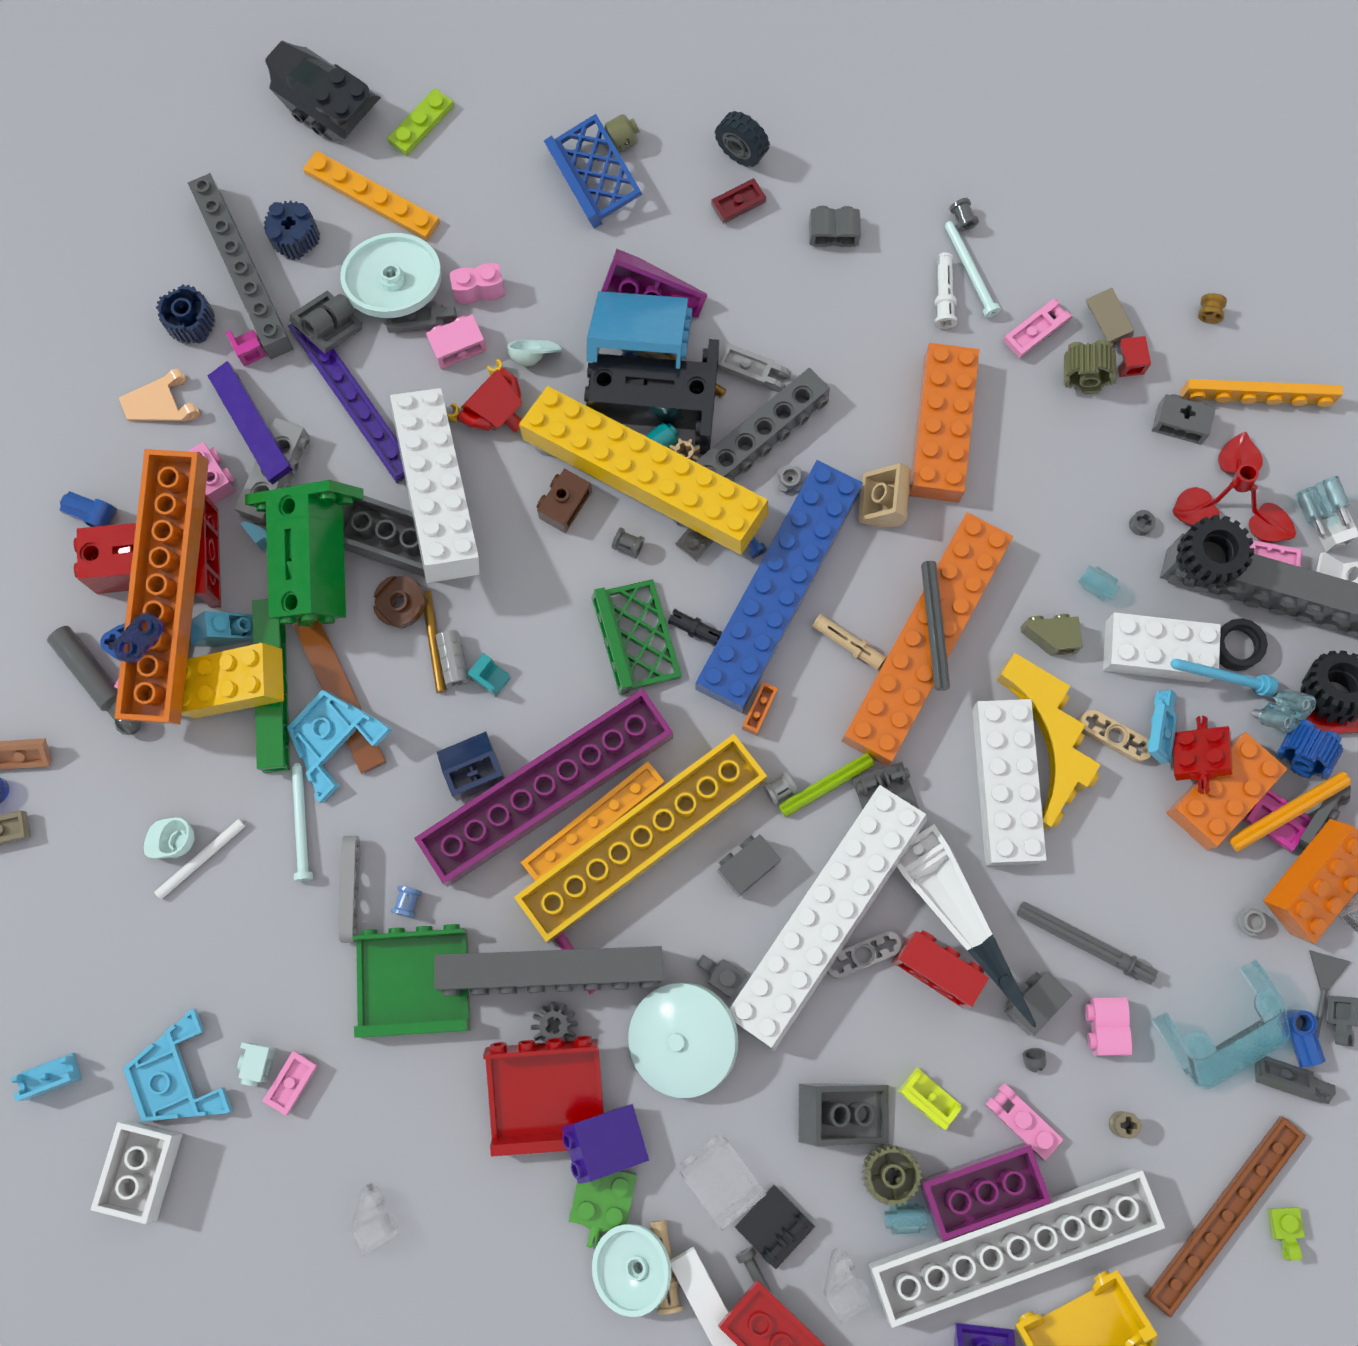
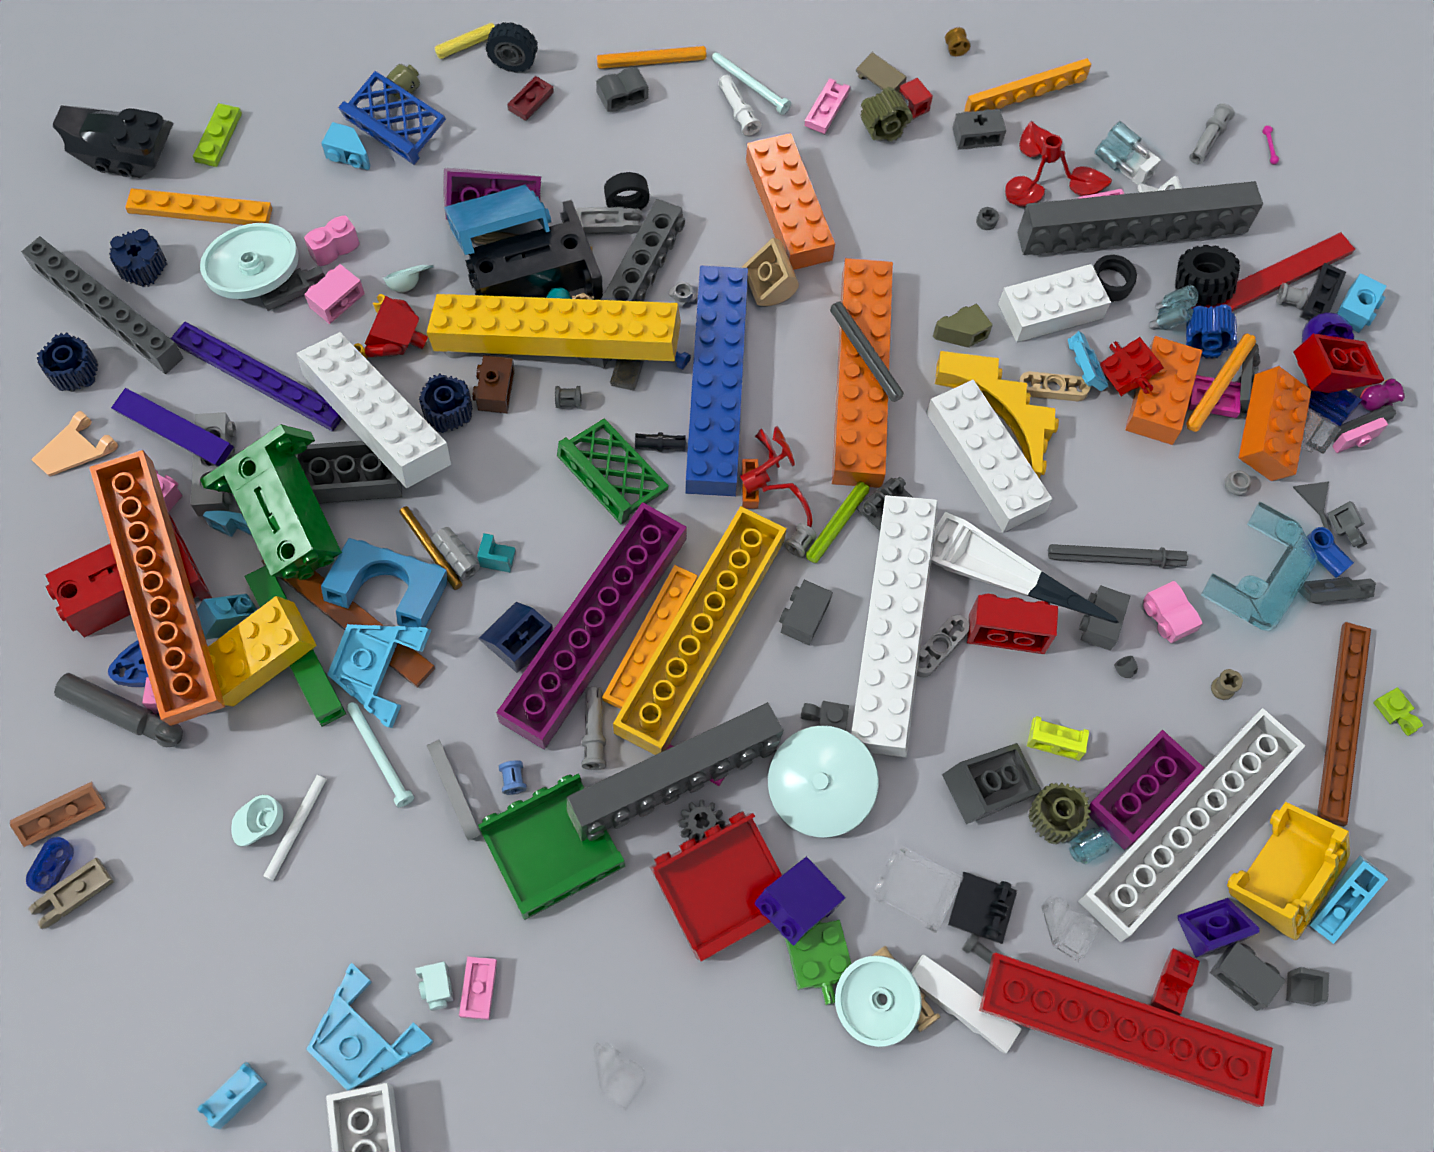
camera: 30 degrees left, 10 degrees down
blue piece [60,491,117,527] -> none
clear blue plate [113,613,163,663] -> none
dark pink panel [226,330,267,367] -> none
dark grey plate [289,290,363,354] -> none
reddish brown plate [373,576,428,629] -> none
tan pin [812,613,887,671] -> none
dark grey bush [949,198,979,232] -> none
bright pink plate [985,1083,1064,1161] -> none
clear light blue brick [1078,565,1120,601] -> none
medium azure piece [1171,659,1278,697] -> none
black tyre [1176,515,1254,589] -> none
none -> medium azure slope [321,122,370,170]
none -> dark azure arch [321,538,448,627]
none -> dark blue brick [419,373,473,433]
none -> light yellow axle [435,23,495,59]
none -> light grey pin [582,686,606,770]
none -> light orange axle [597,46,707,69]
none -> black tyre [604,172,650,211]
none -> red plant [740,426,813,527]

